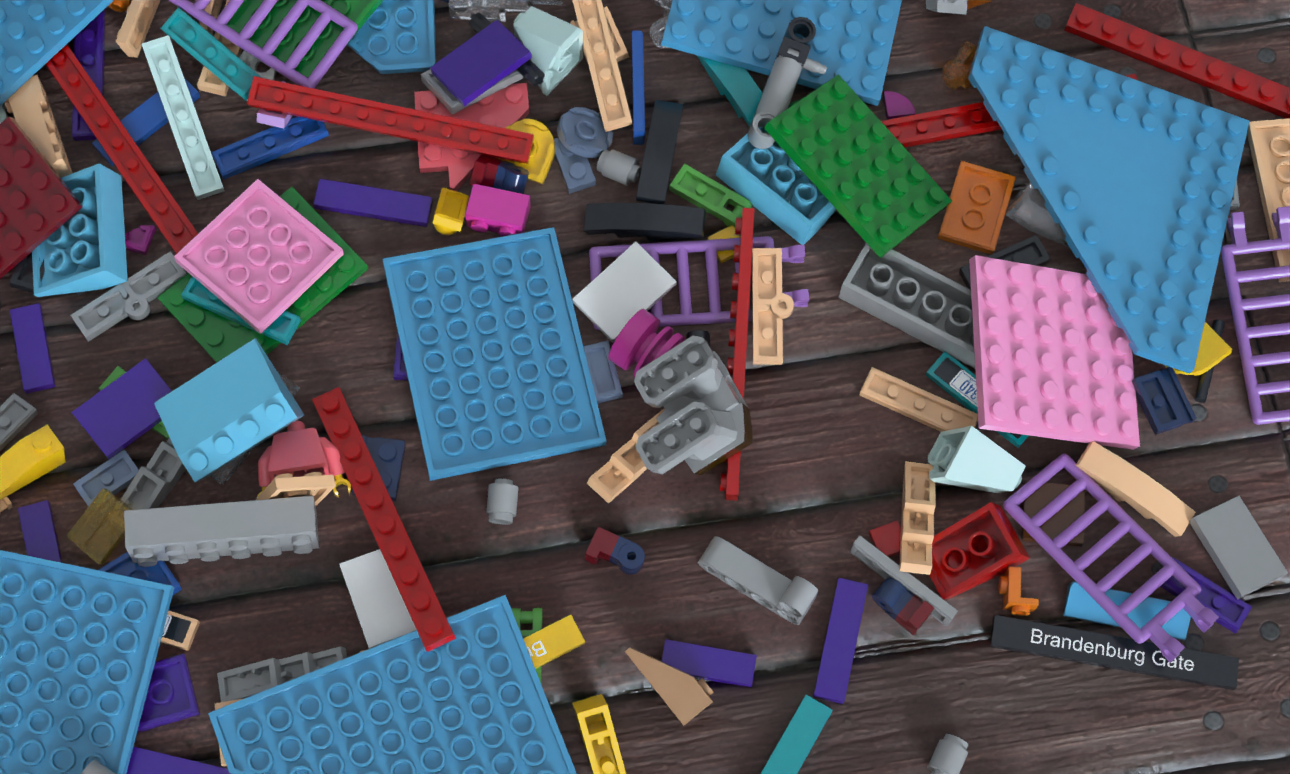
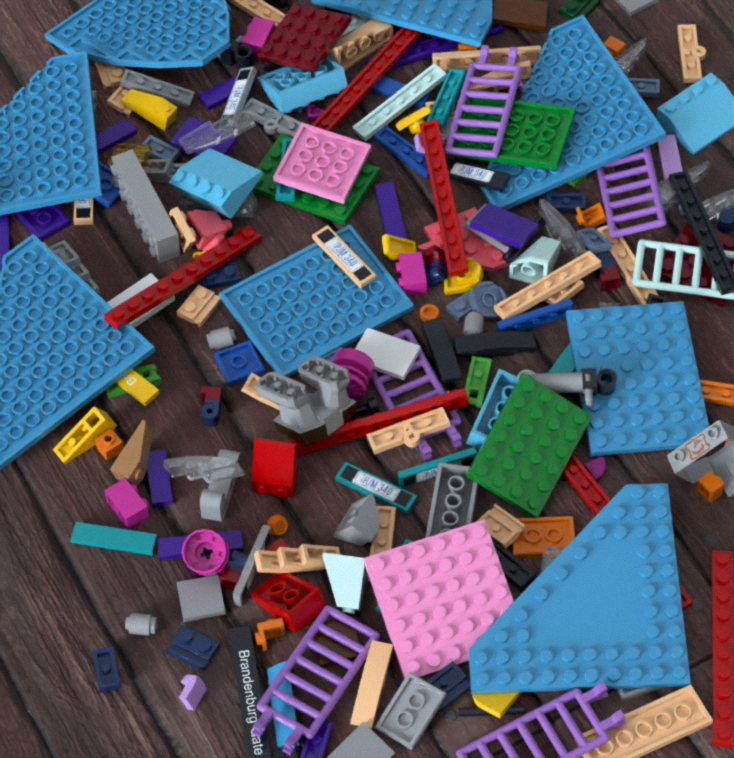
camera: 75 degrees right, 15 degrees down
none -> orange plate [95,429,124,461]
none -> dark pink brick [104,478,150,530]
none -> clear slope [163,456,245,483]
none -> dark blue plate [166,625,220,671]
none -> light grey tile [176,575,226,622]
none -> light nougat plate [177,285,222,328]
none -> clear slope [178,109,256,154]
none -> lavender tile [179,675,207,711]
none -> dark pink wheel [182,529,231,577]
none -> blue tile [213,340,265,387]
none -> tile [217,66,257,130]
none -> red slope [252,437,298,498]
none -> orange plate [267,514,288,535]
none -> tile [312,225,376,289]
none -> light grey slope [333,494,381,546]
none -> tile [335,462,417,515]
none -> light grey tile [374,672,447,751]
none -> yellow tile [395,106,431,135]
none -> teal tile [398,447,477,488]
none -> orange tile [420,304,439,322]
none -> tile [446,158,511,192]
none -> light nougat plate [476,504,526,549]

